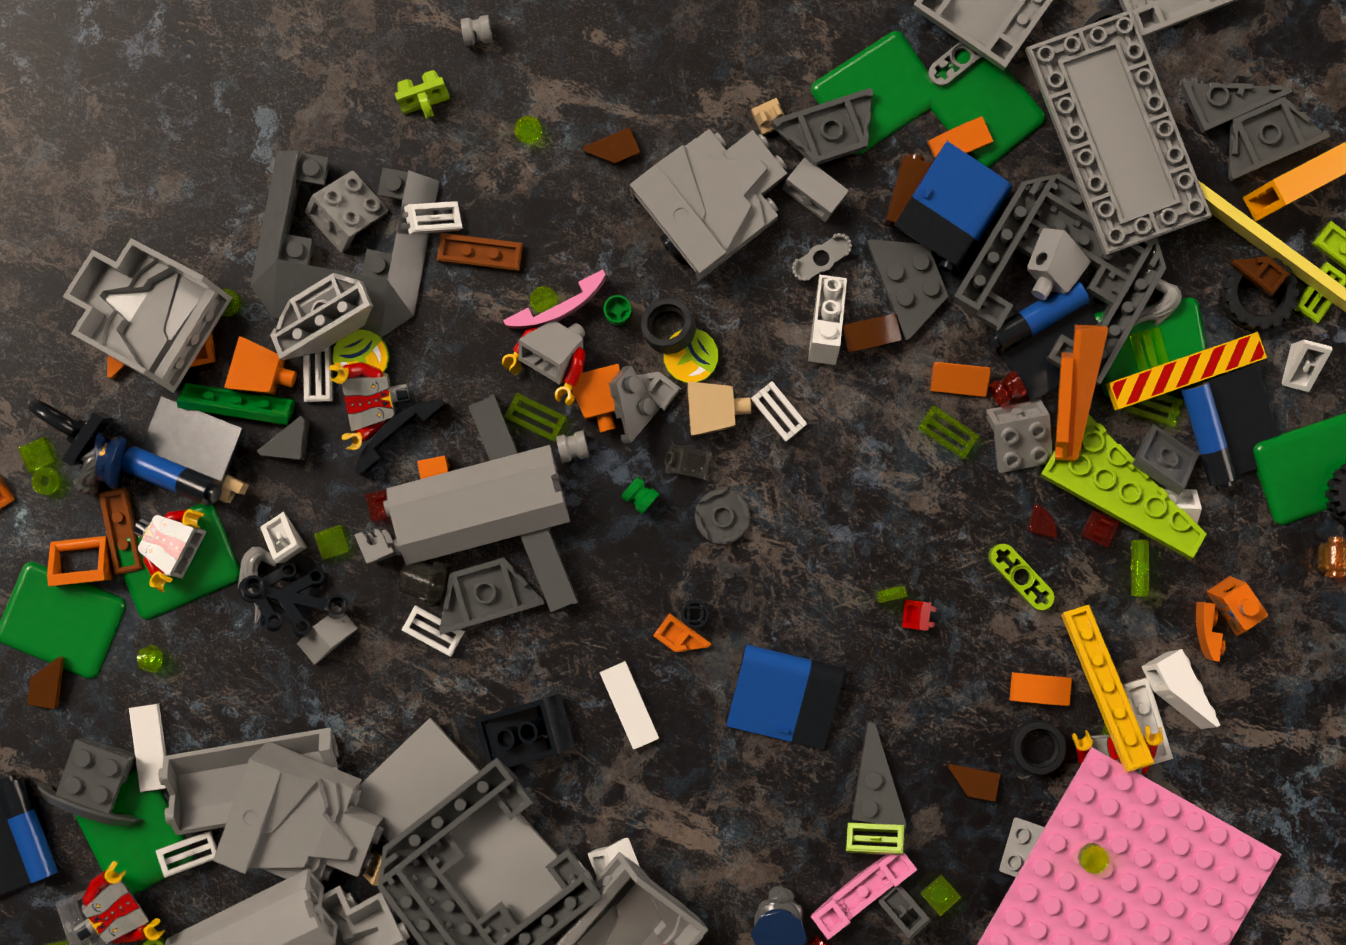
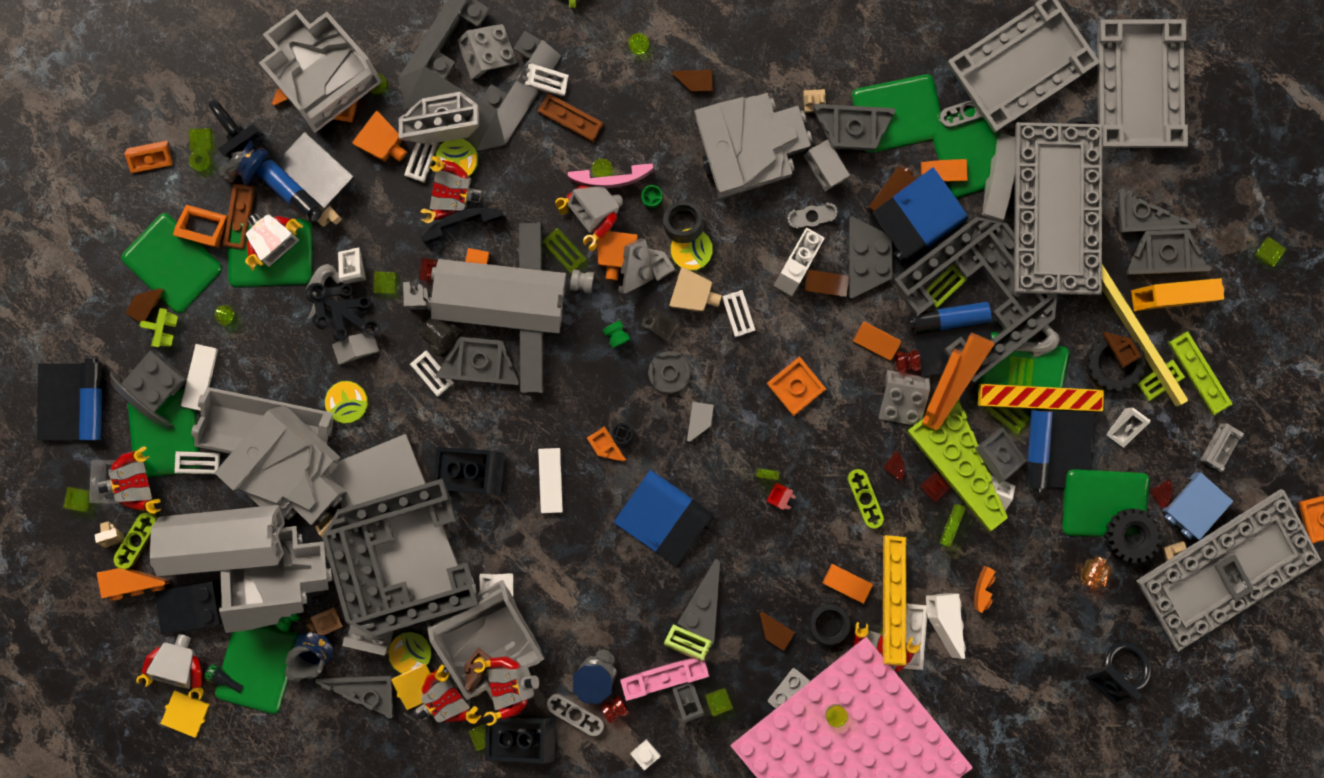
camera: 20 degrees right, 0 degrees up
green tile [177,383,295,425] -> none
dark grey slope [257,416,310,461] -> none
clear neon green tile [917,405,979,459] -> none
light grey torso [1027,228,1091,300] -> none
orange torso [1206,576,1268,636] -> none
none -> lime hips [139,308,178,347]
none -> tile [325,381,368,423]
none -> light grey tile [687,402,714,441]
none -> orange tile [766,356,826,416]
none -> lime tile [925,264,967,308]
none -> light grey slope [982,133,1015,222]

